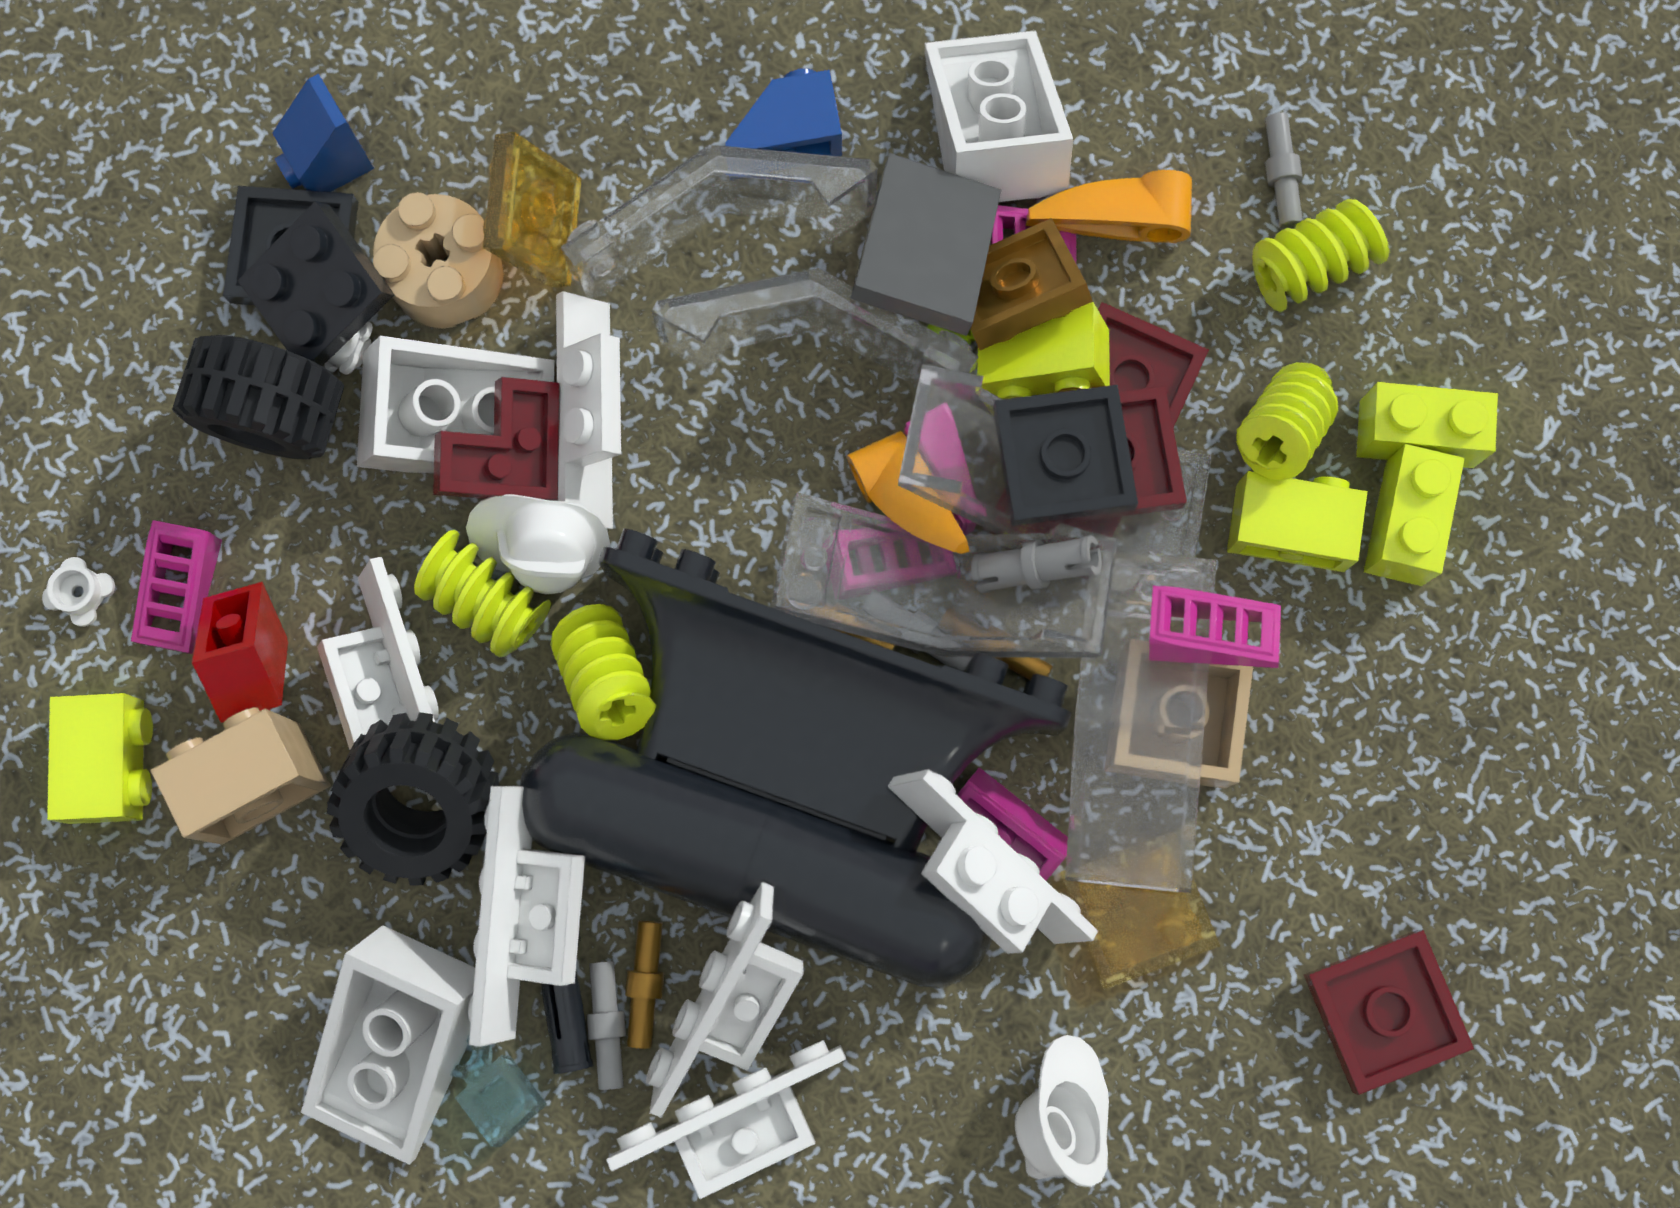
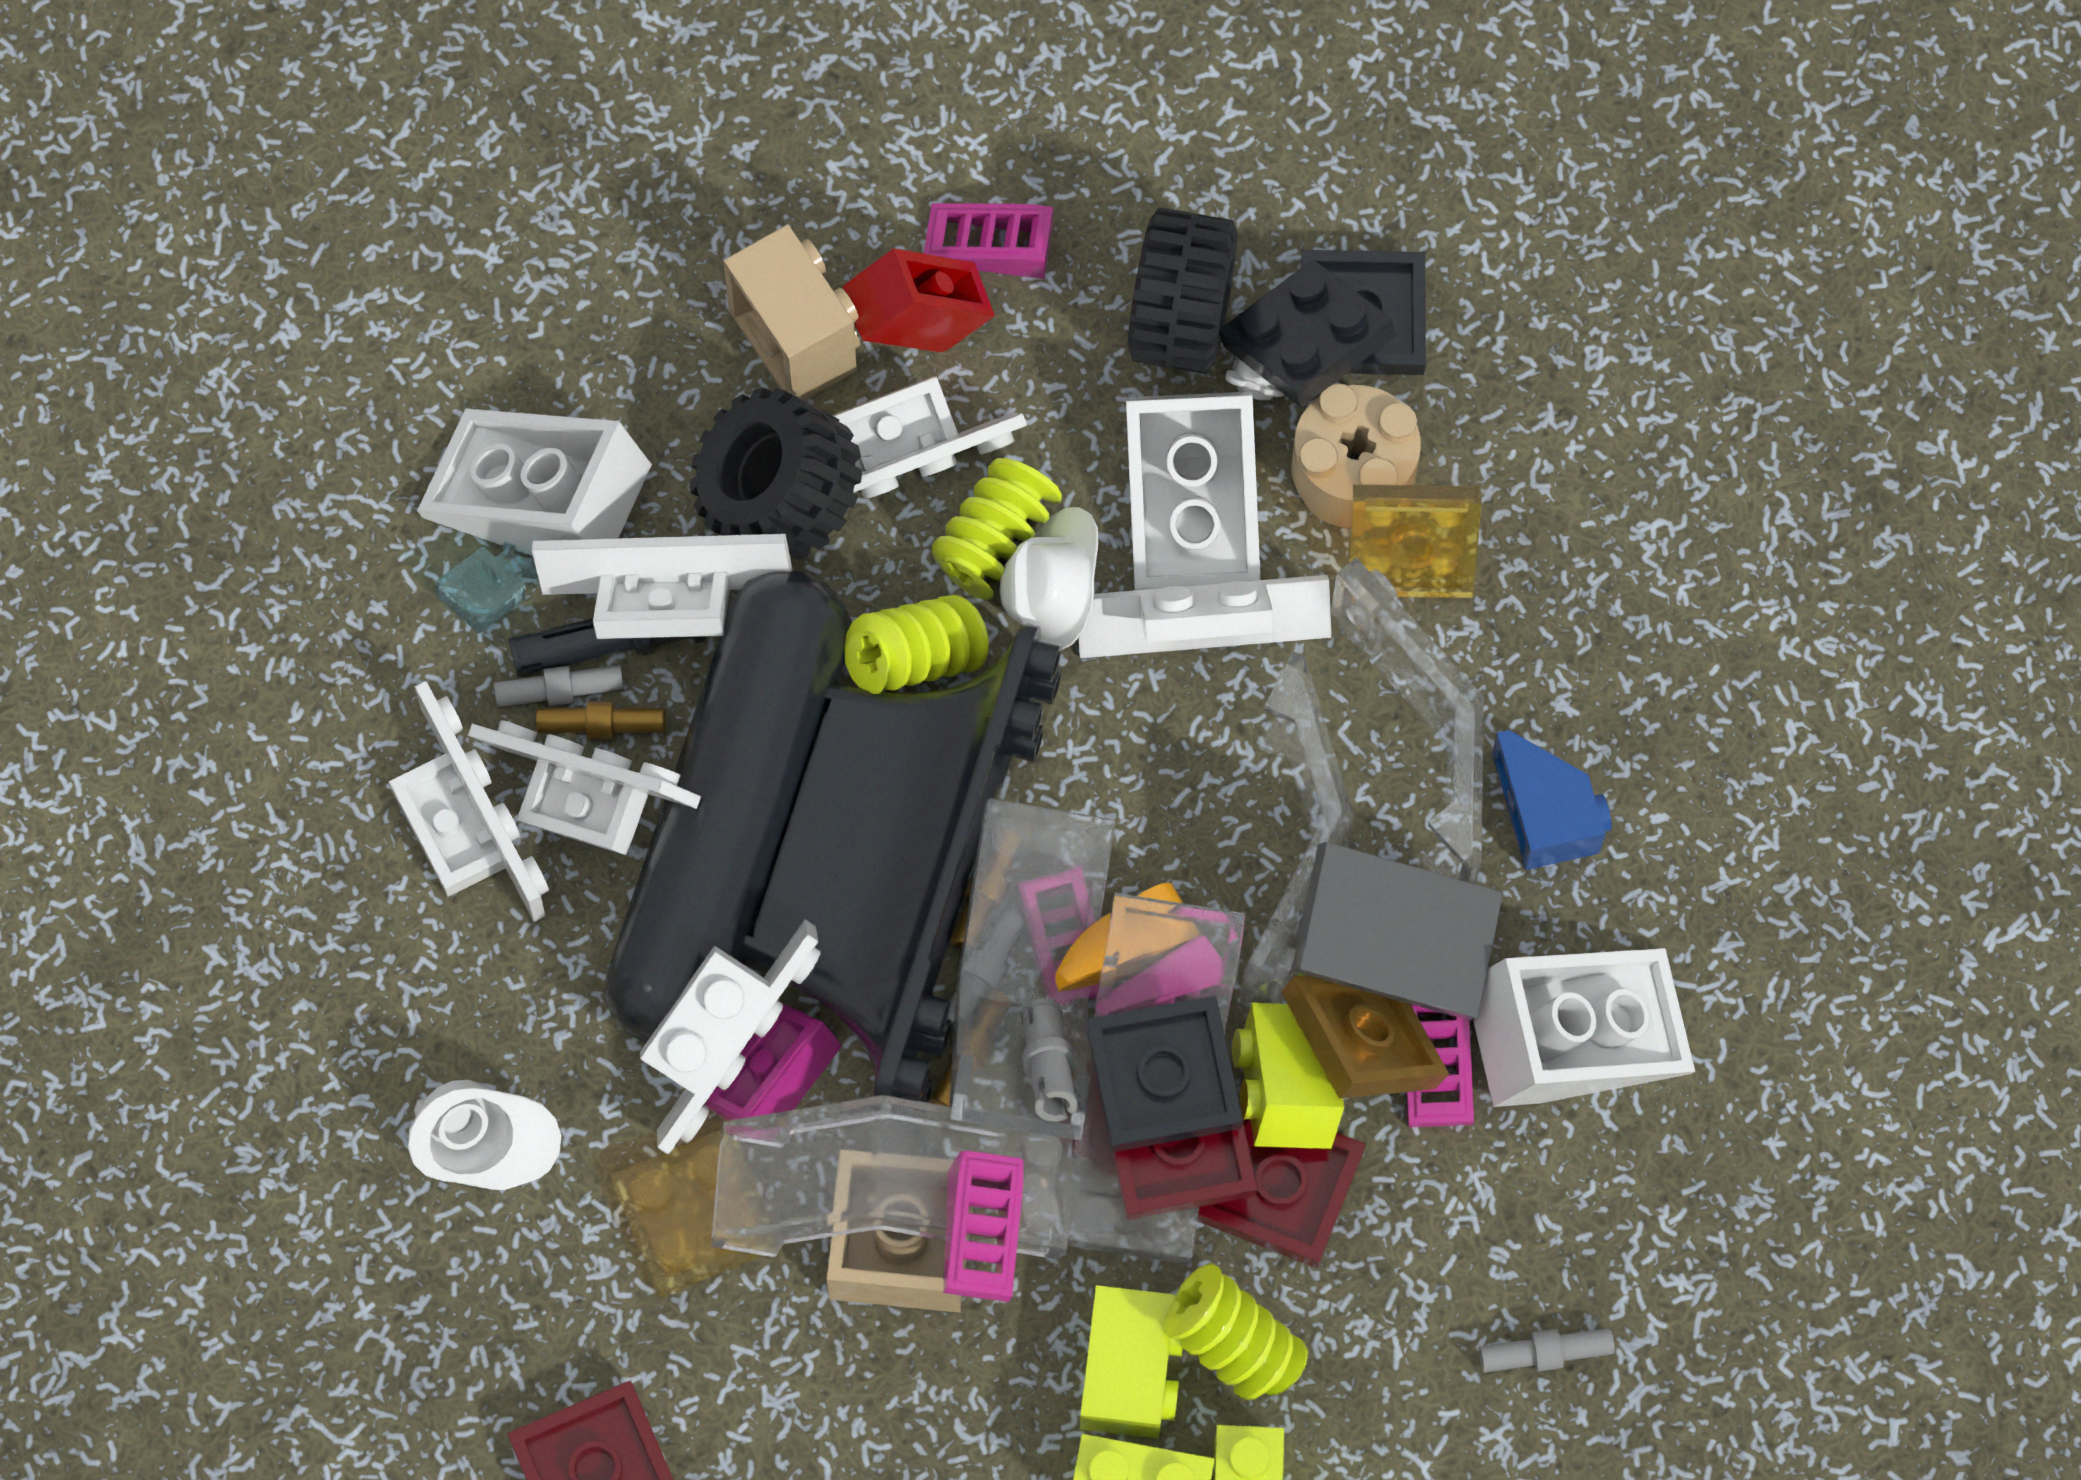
camera: 85 degrees right, 10 degrees down
white plate [42,557,115,627] -> none
neon yellow brick [47,693,153,824] -> none
blue slope [272,73,374,192] -> none
dark red plate [433,377,560,501] -> none
light orange piece [1026,170,1192,243] -> none
neon yellow piece [1253,199,1390,312] -> none

